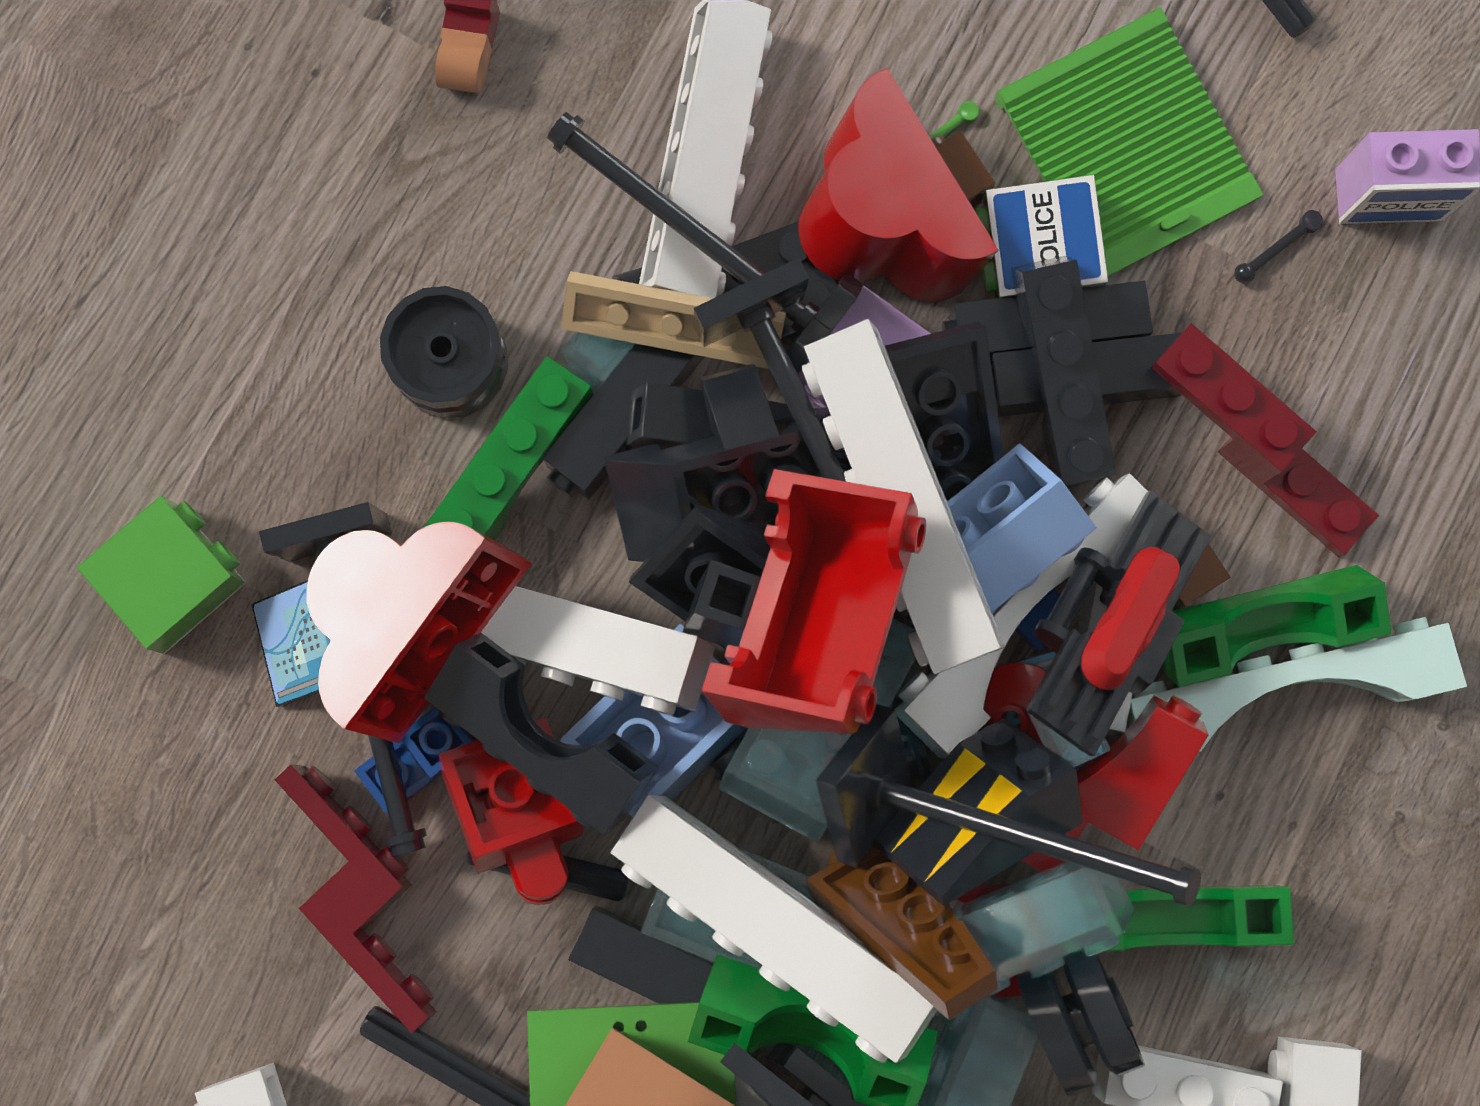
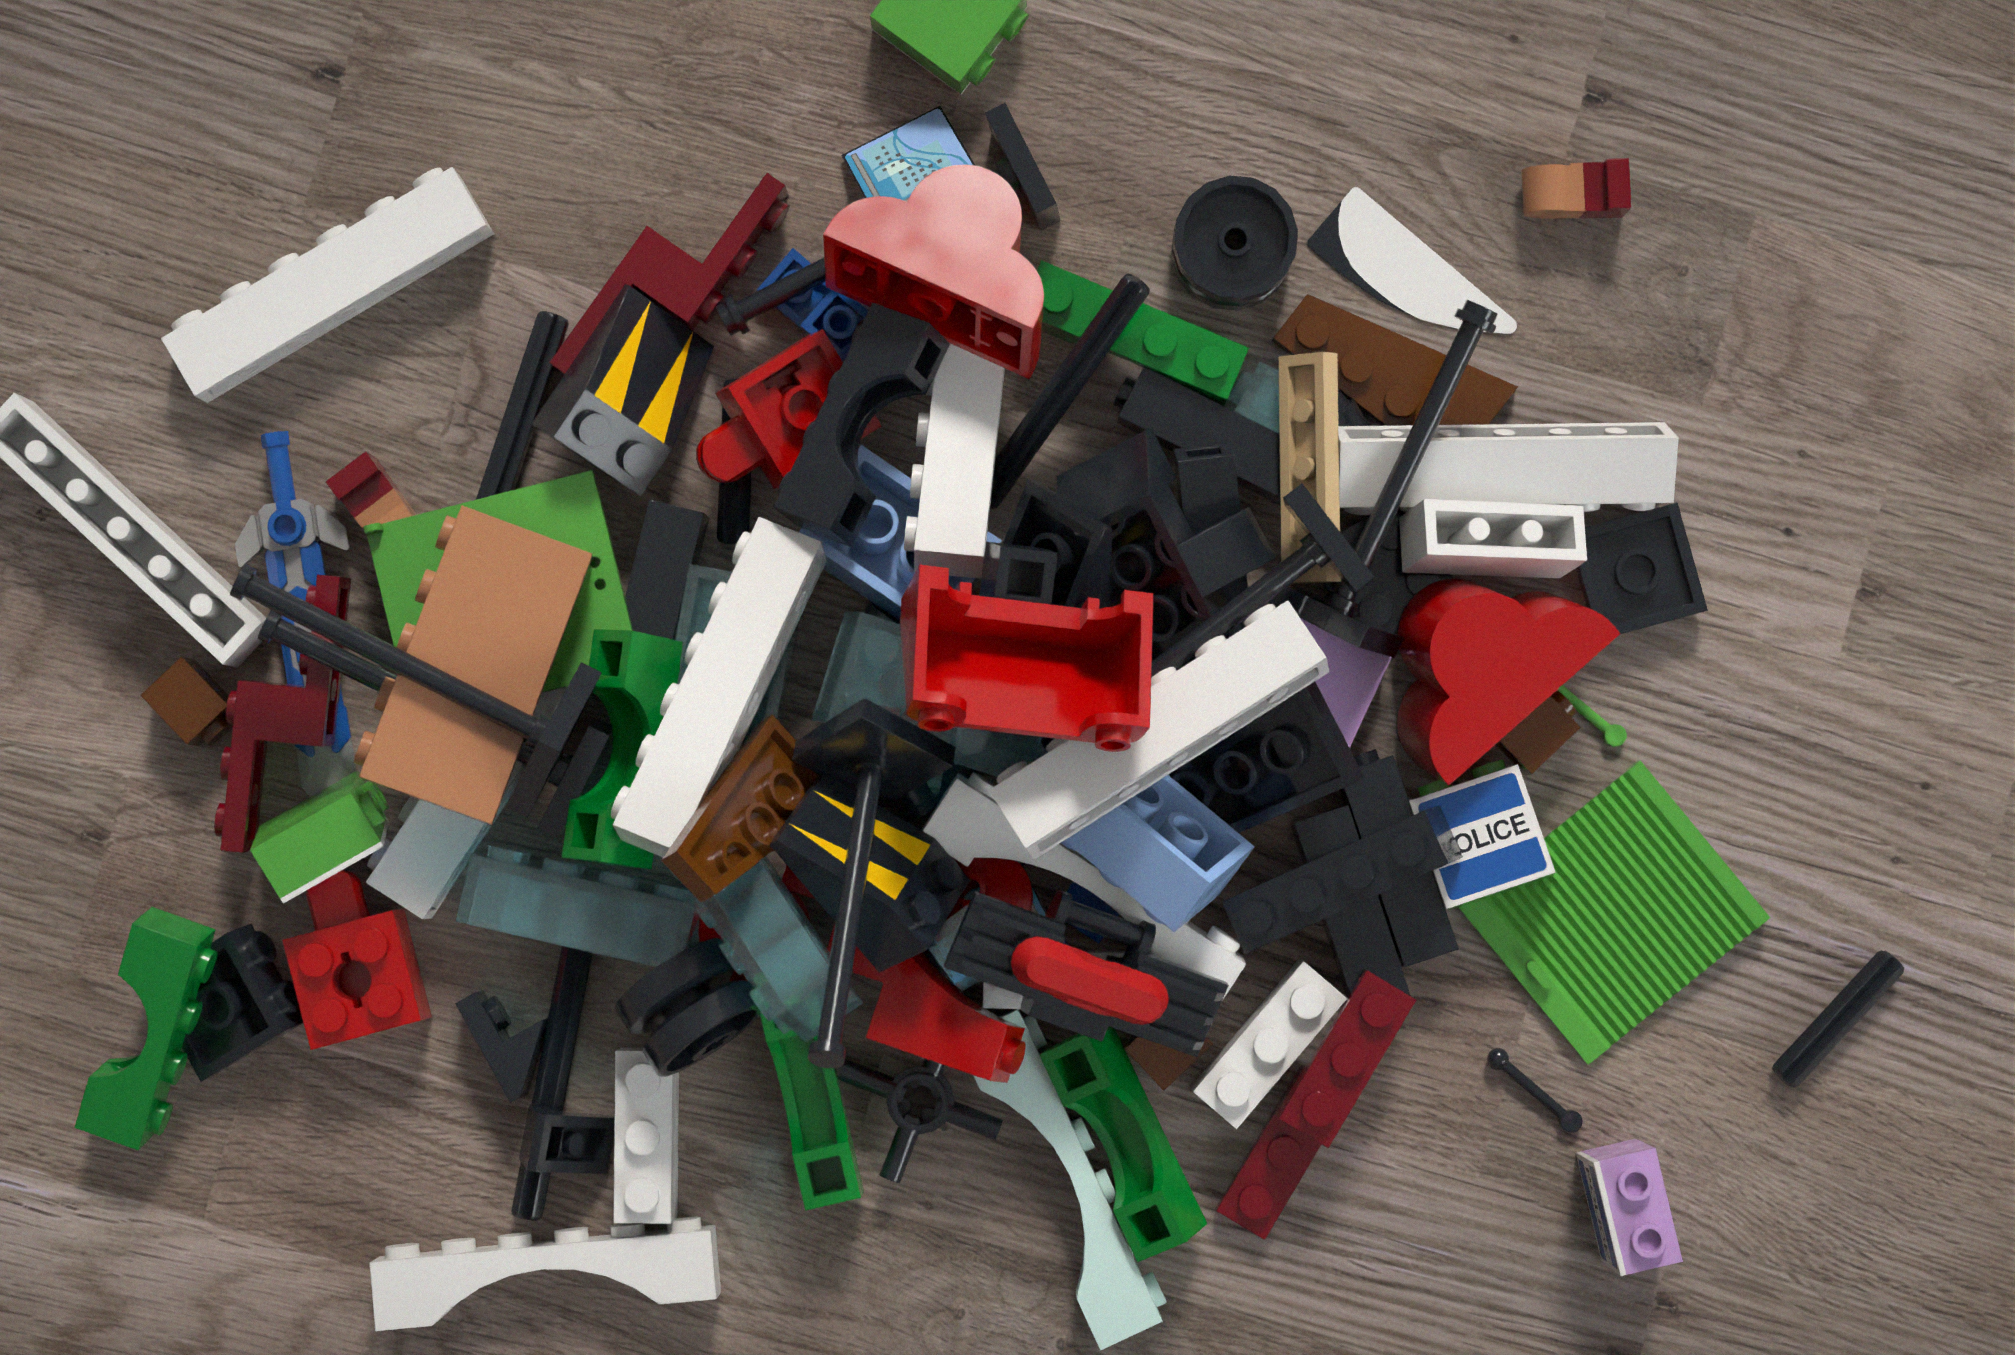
camera: 85 degrees right, 5 degrees up
none -> black slope [532,284,714,496]
none -> black bar [838,1058,1003,1183]
none -> black axle [990,273,1150,509]
none -> white brick [1190,959,1347,1129]
none -> reddish brown wing [1272,294,1518,426]
none -> white sticker [1307,187,1517,334]
none -> white brick [1399,499,1587,578]
none -> black plate [1576,502,1708,635]

